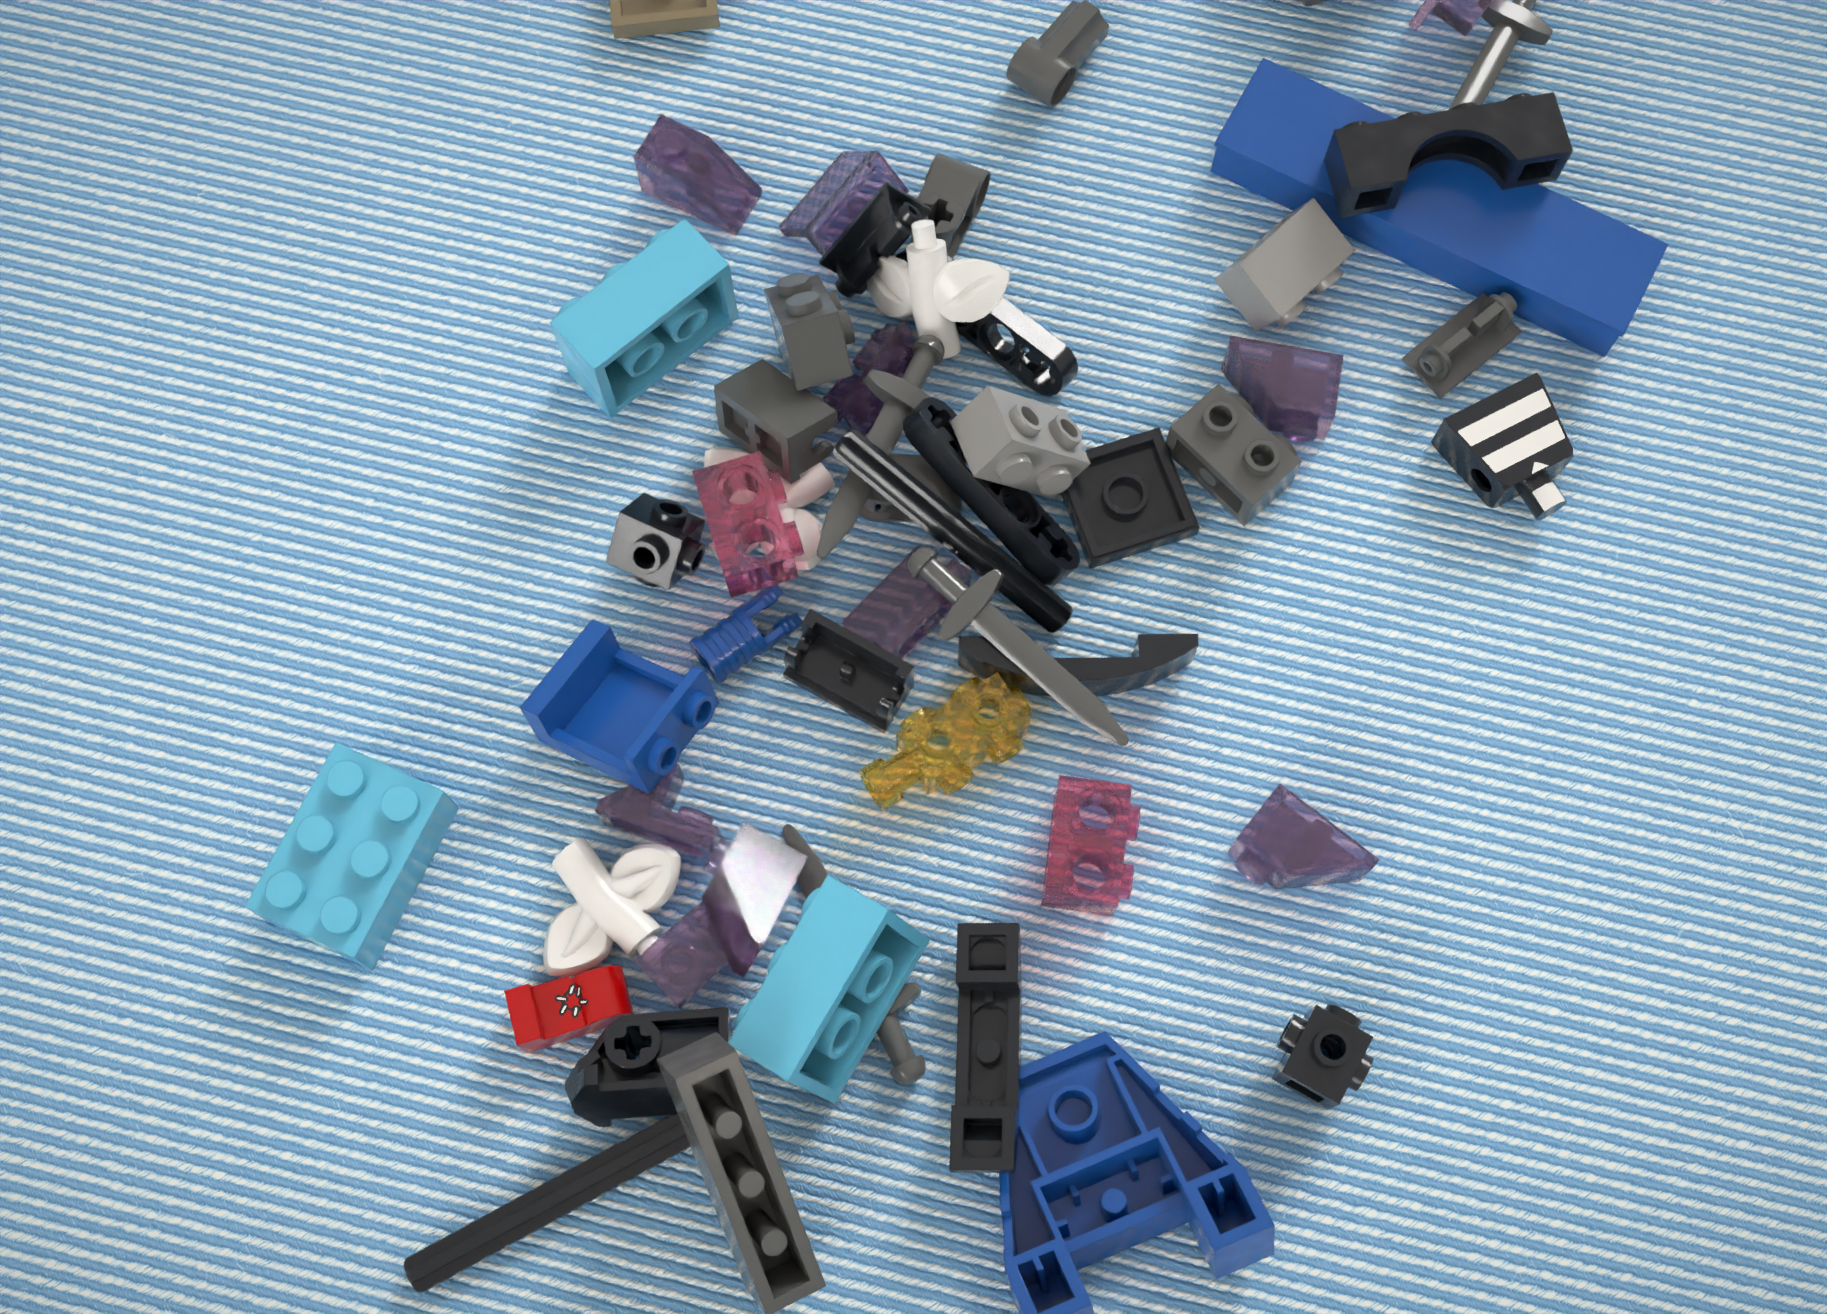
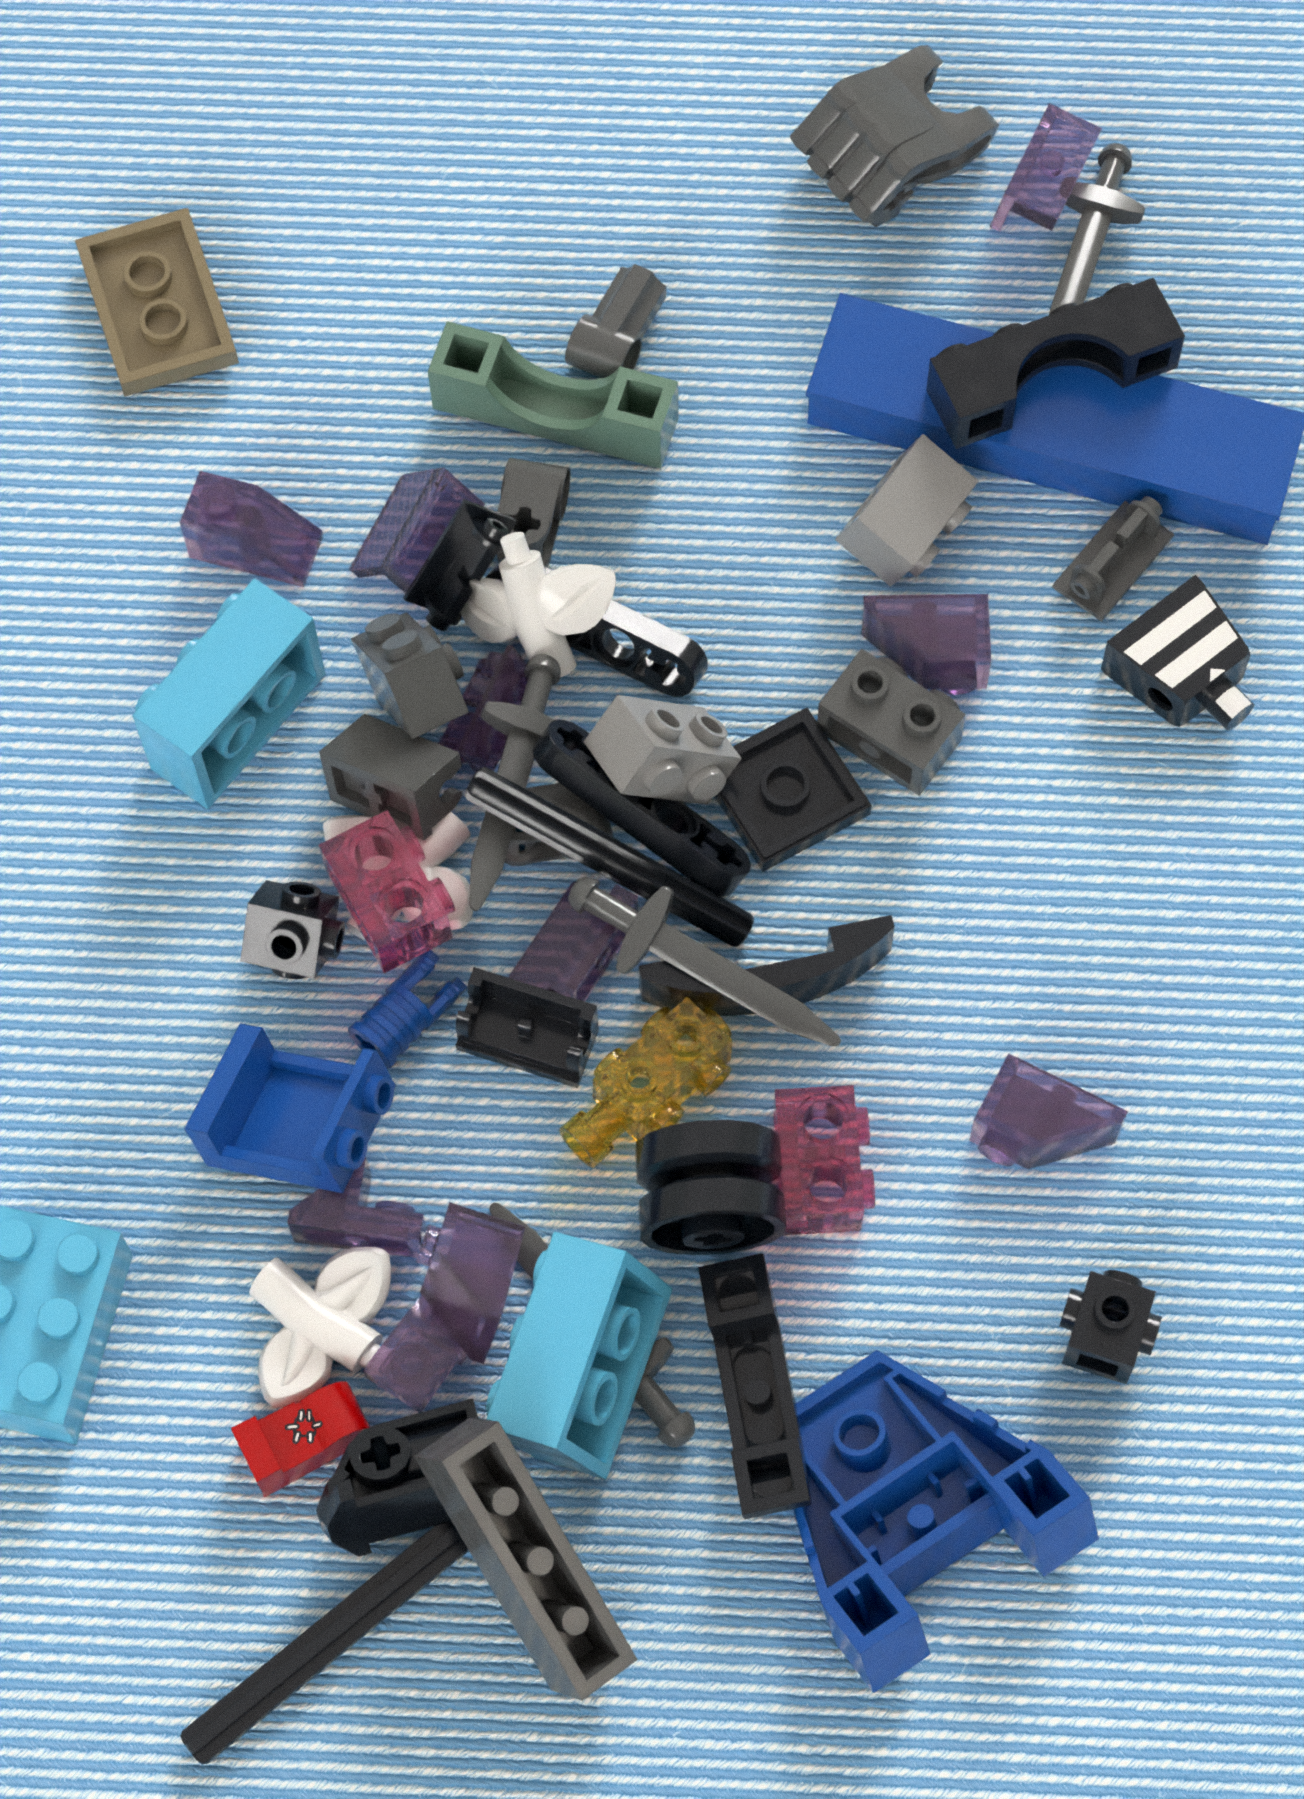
camera: 10 degrees left, 5 degrees down
none -> sand green arch [428,321,679,469]
none -> black wheel [635,1120,786,1255]

